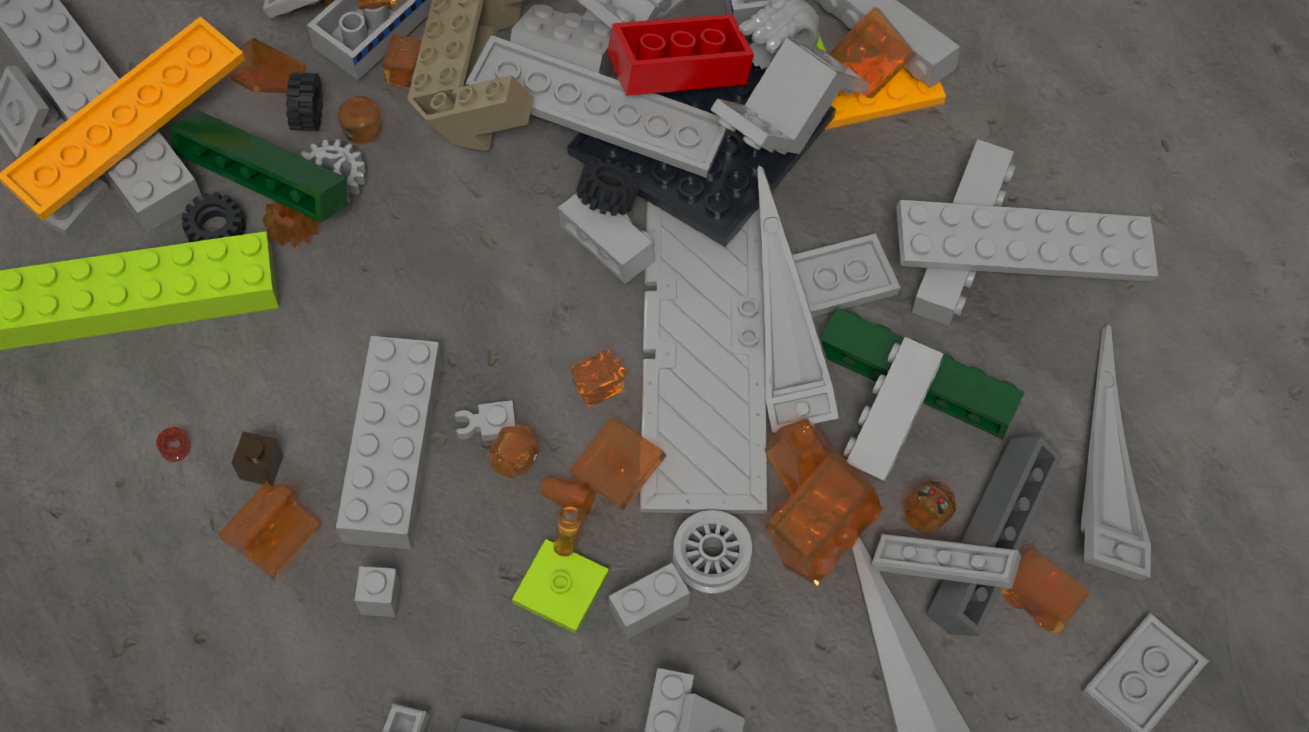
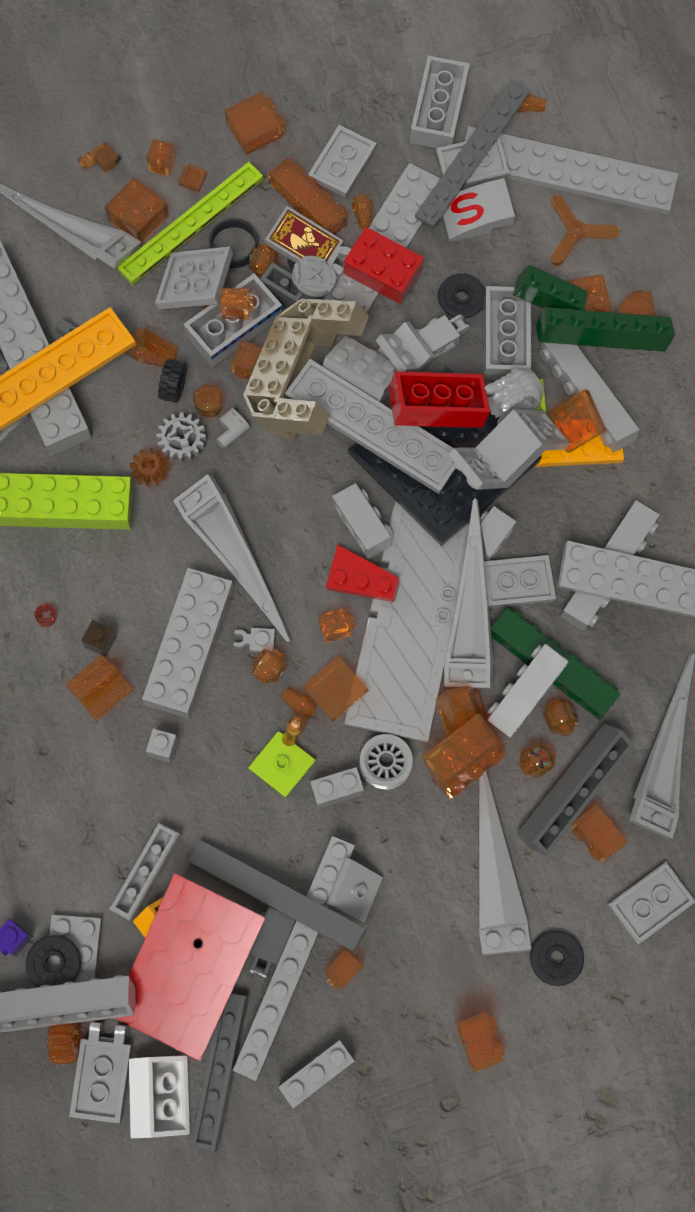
camera: 10 degrees right, 10 degrees up
dark green brick [171,110,348,222] -> none
black tyre [182,192,246,243] -> none
black tyre [576,159,640,216] -> none
light grey tile [871,533,1021,589] -> none
none -> light grey plate [173,474,292,642]
none -> light grey piece [216,407,250,449]
none -> red wing [326,544,400,602]
none -> light grey slope [480,506,517,561]
none -> clear orange head [543,699,578,736]

